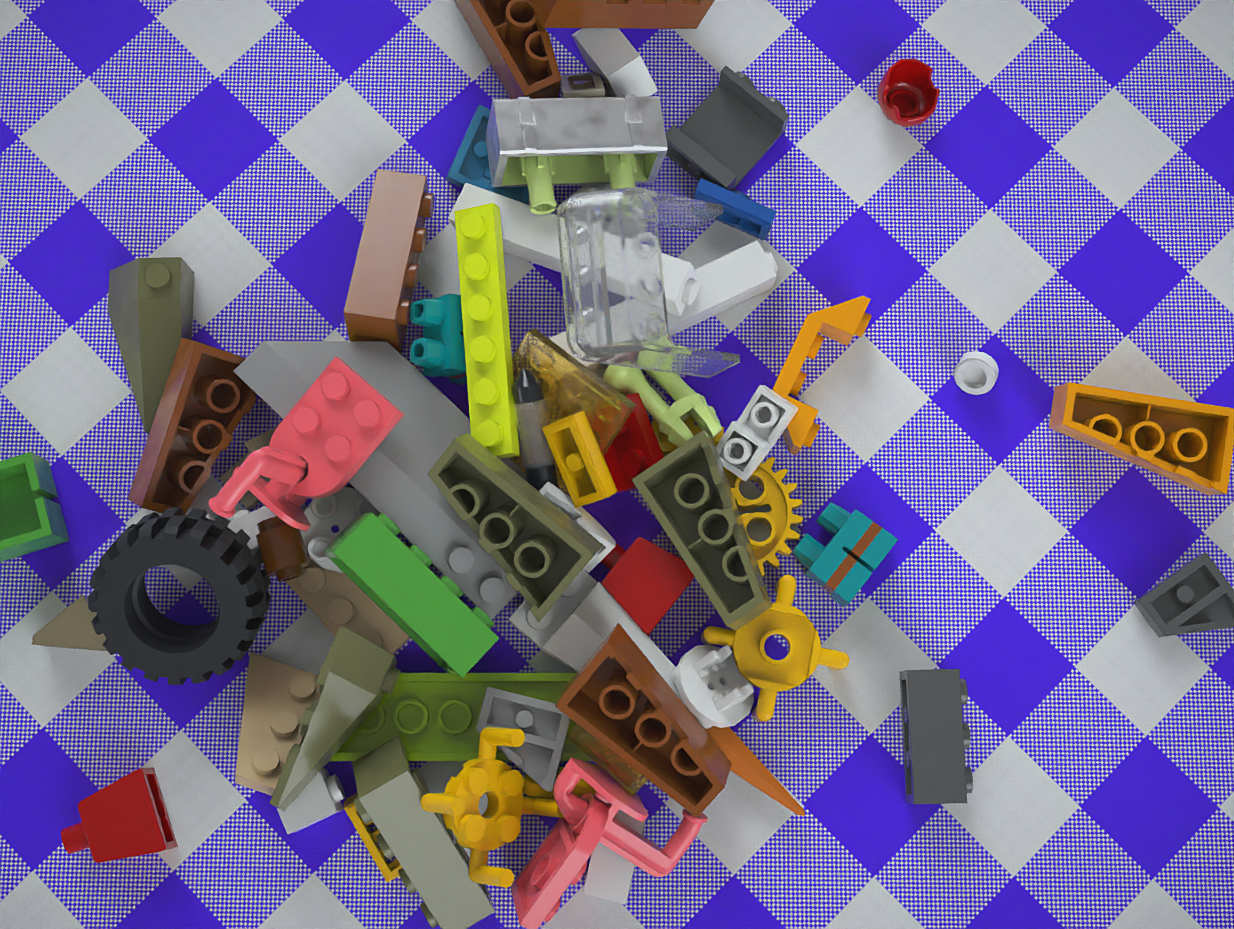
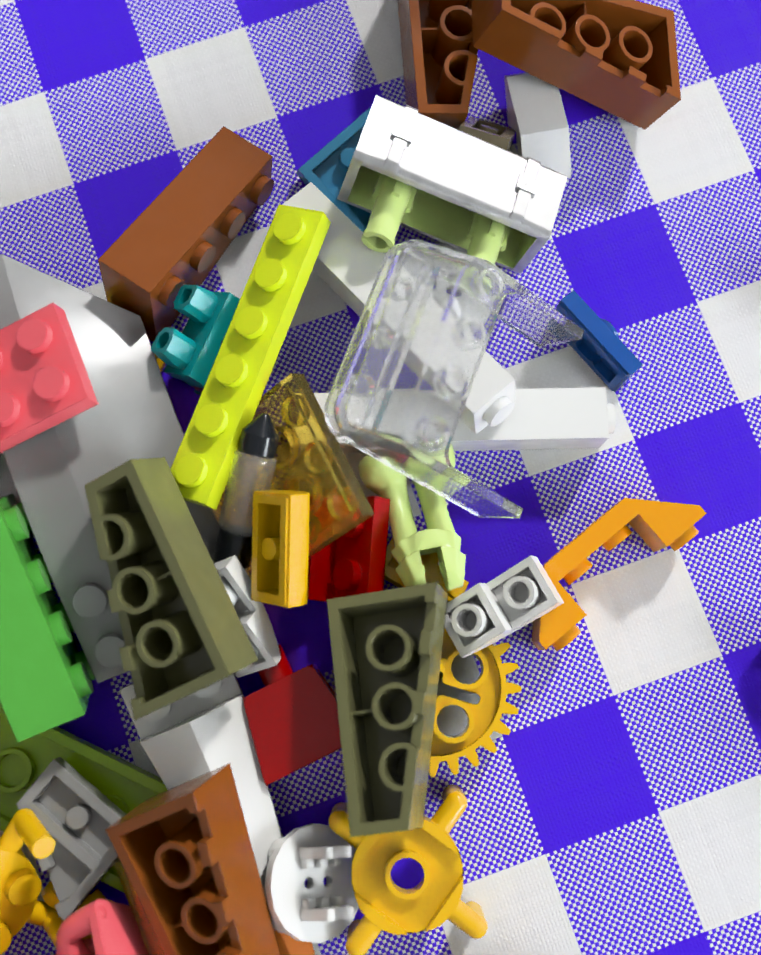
camera: 30 degrees right, 0 degrees up
dark grey panel [666,66,789,190] -> none
teal hips [791,502,898,607] -> none

